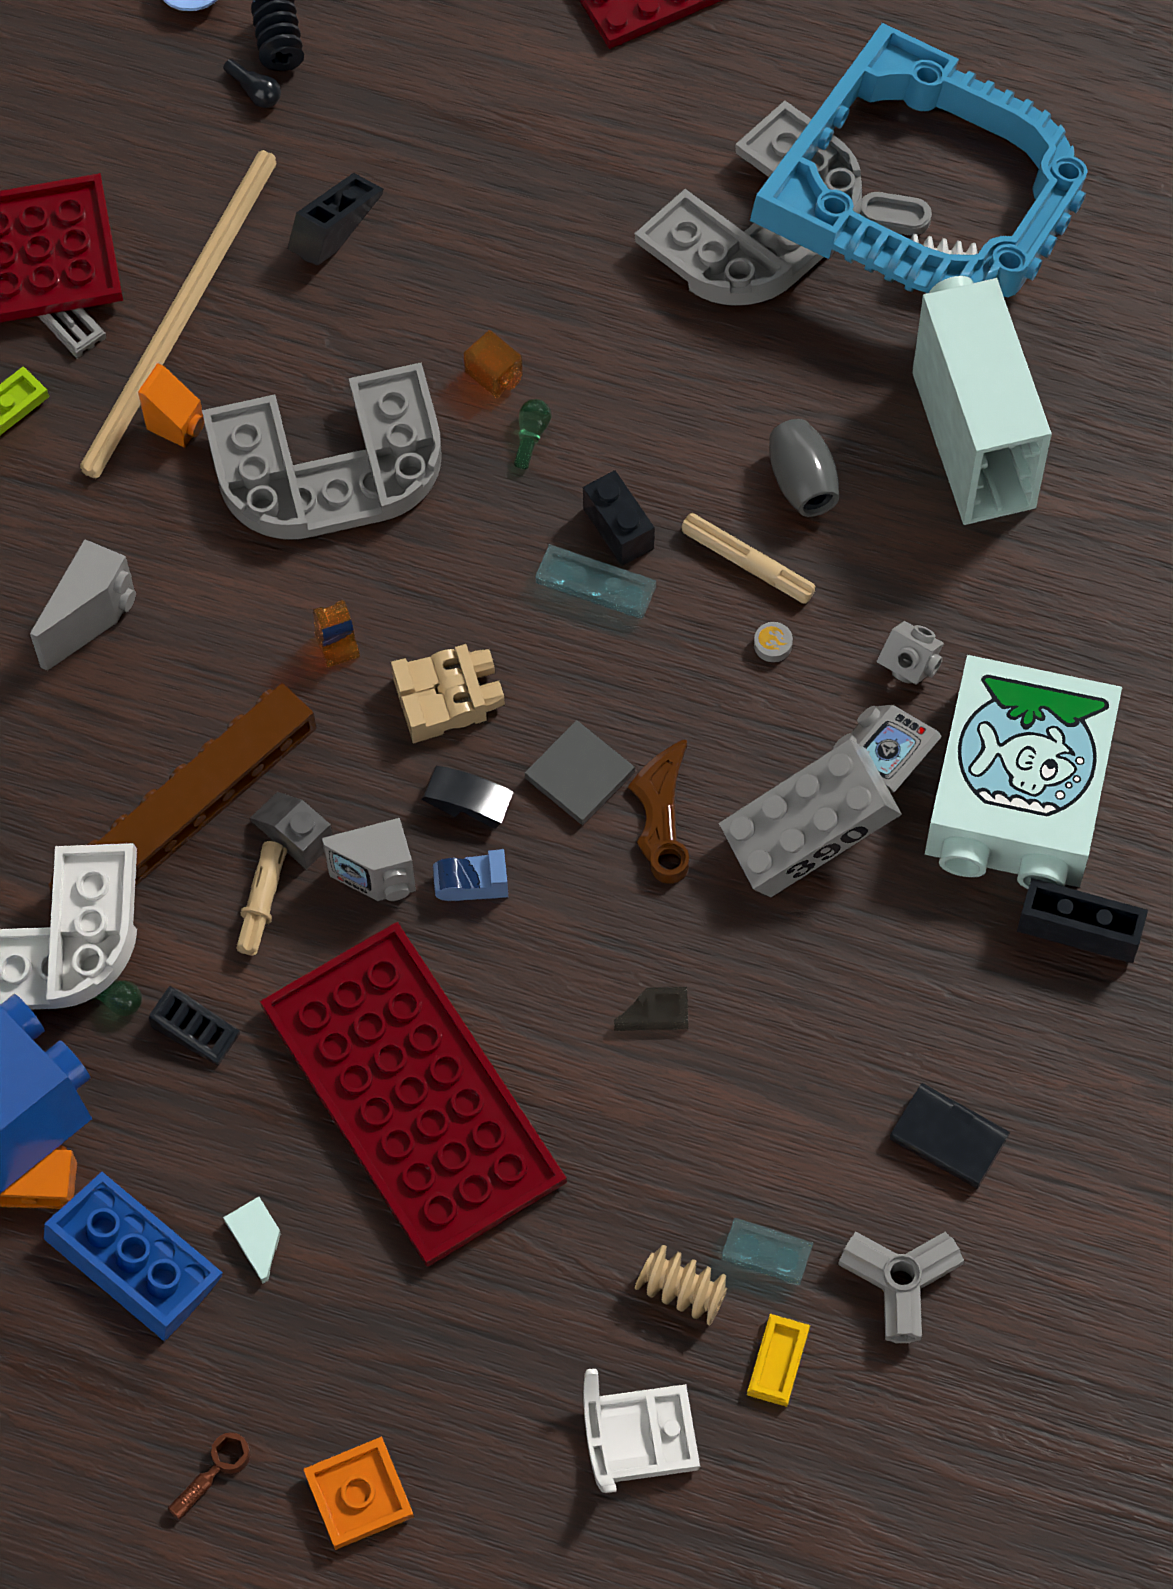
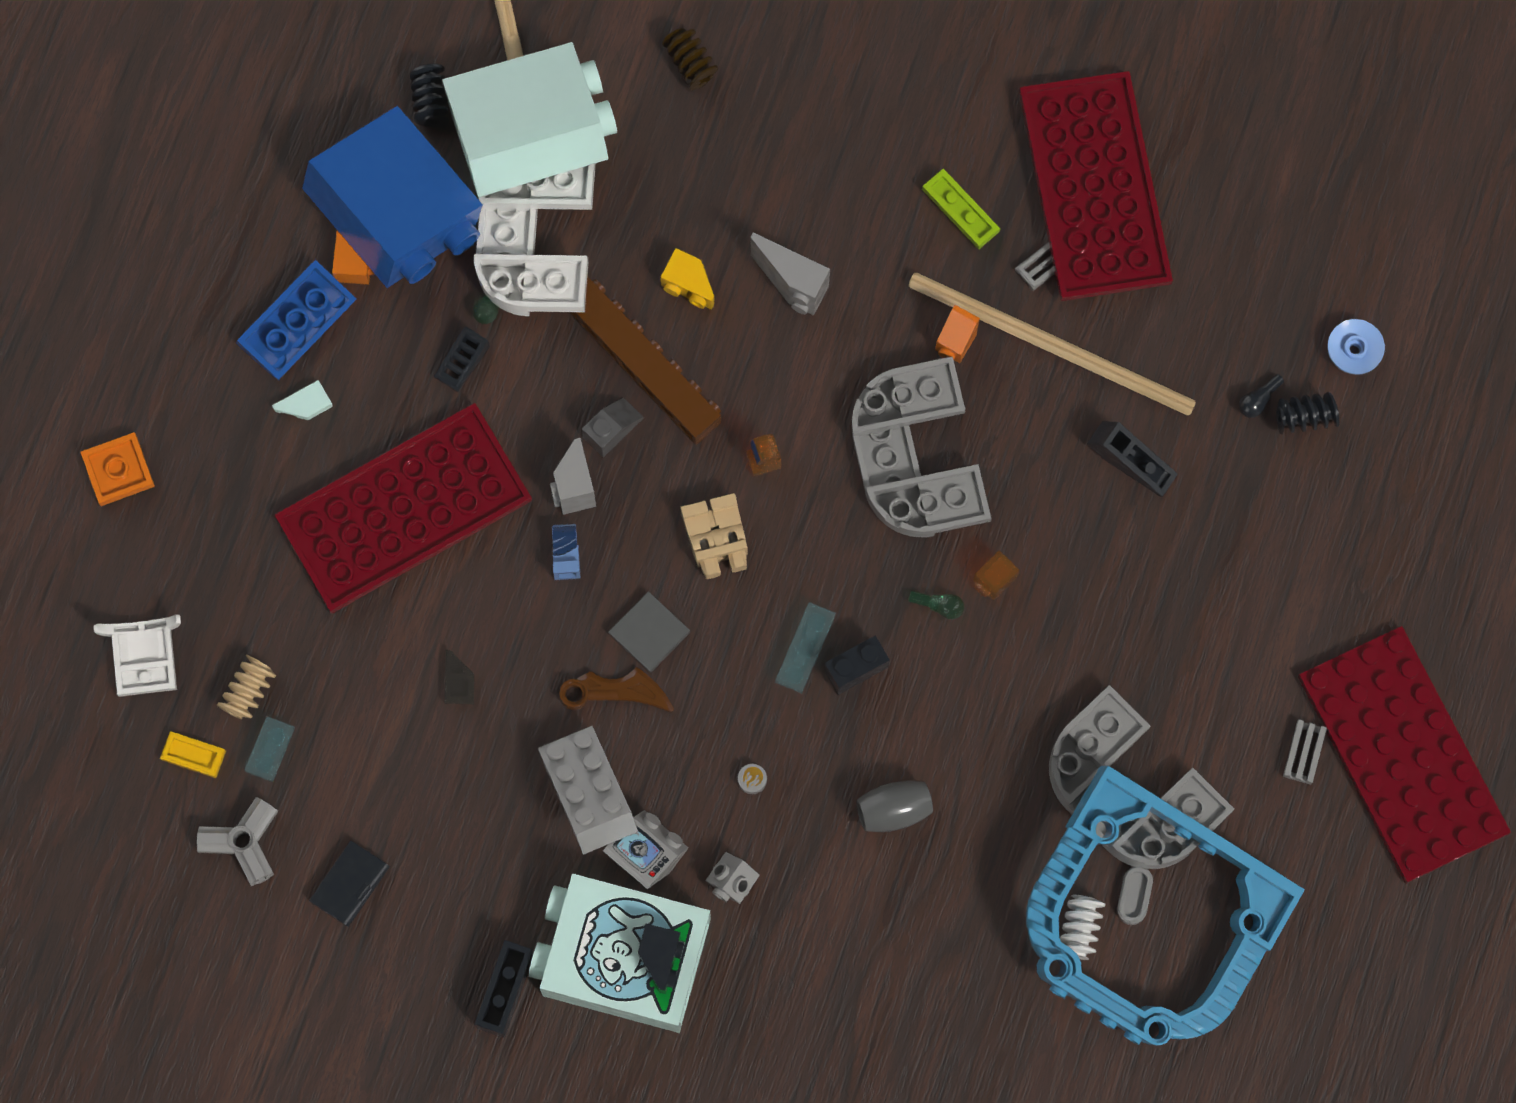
camera: 90 degrees right, 10 degrees up
copper piece [168,1432,250,1520] -> none
tan axle [236,841,287,956] -> none
black slope [421,765,513,829] -> none
tan axle [681,513,815,604] -> none
light aqua brick [912,276,1052,525] -> none
none -> black slope [638,923,685,994]
none -> yellow slope [661,248,714,310]
none -> light grey tile [1283,720,1327,785]

